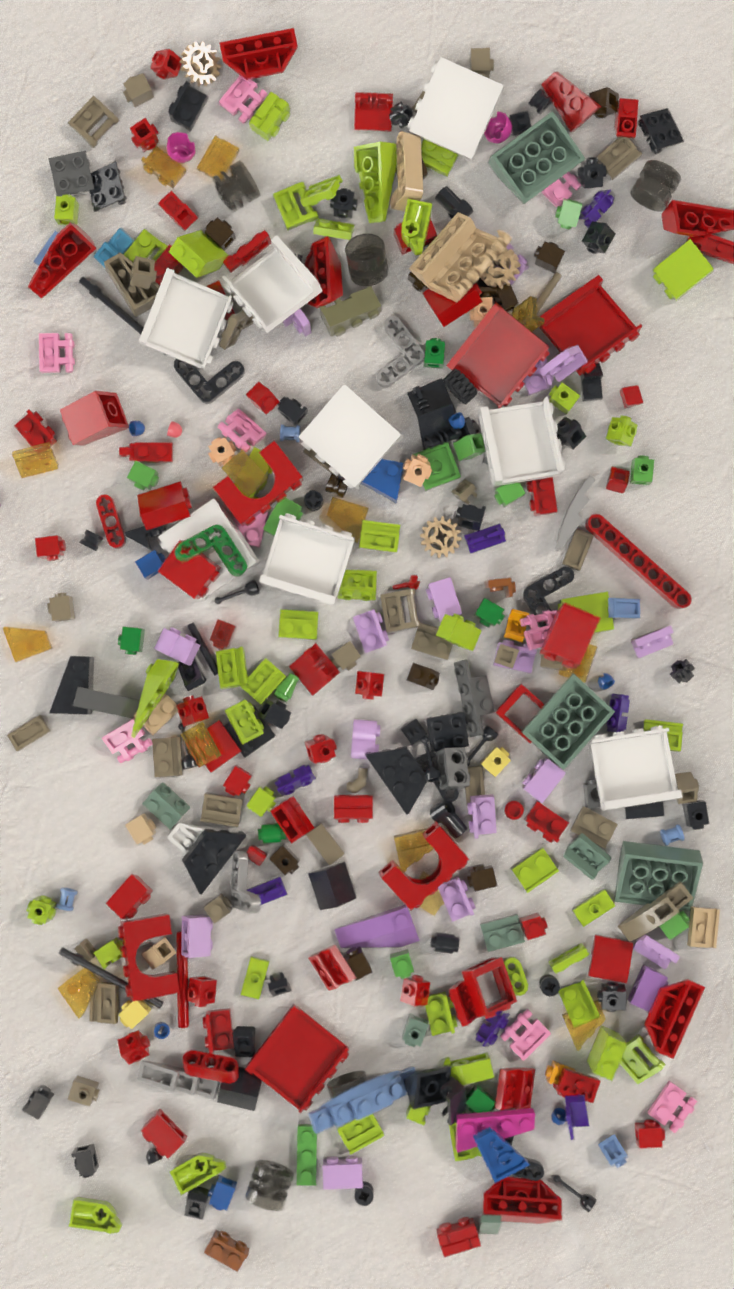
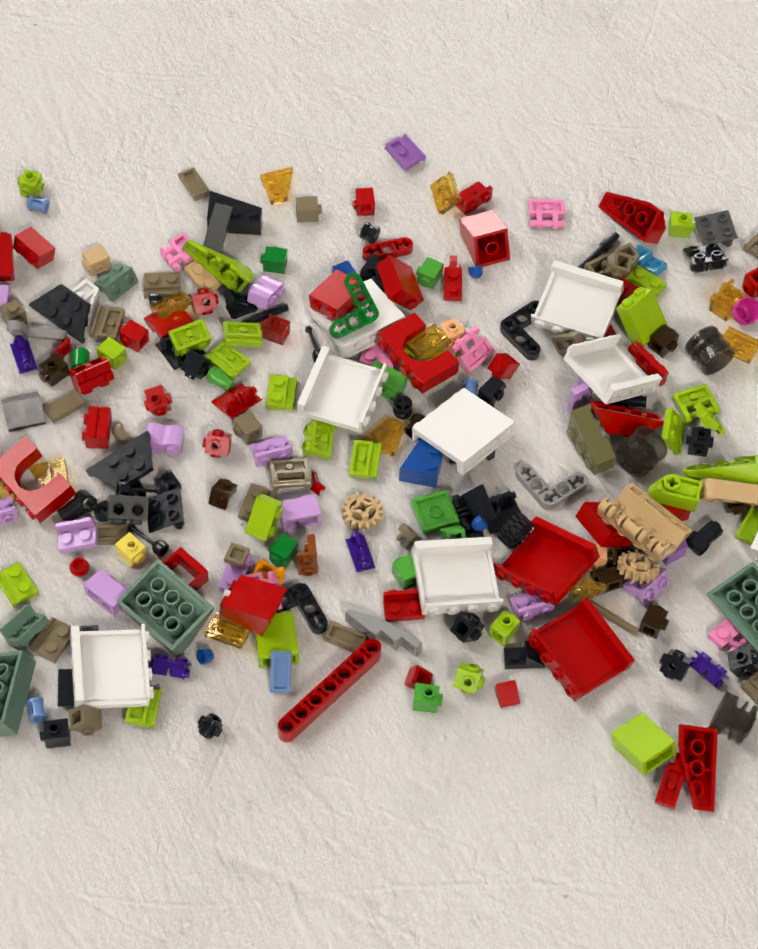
camera: 85 degrees right, 30 degrees down
red slope [158,190,198,231] -> none
coral hinge [167,421,182,438] -> none
dark purple hinge [275,764,316,796] -> none
light nougat brick [403,454,432,487] -> none
green brick [424,338,445,369] -> none
dark grey bracket [454,659,495,737] -> none
black brick [455,504,486,532] -> none
dark brown brick [467,864,497,892] -> none
red bracket [524,801,569,843] -> none
lavender bracket [539,345,587,382] -> none
brick [555,198,582,230] -> none
lavender bracket [631,626,674,658] -> none

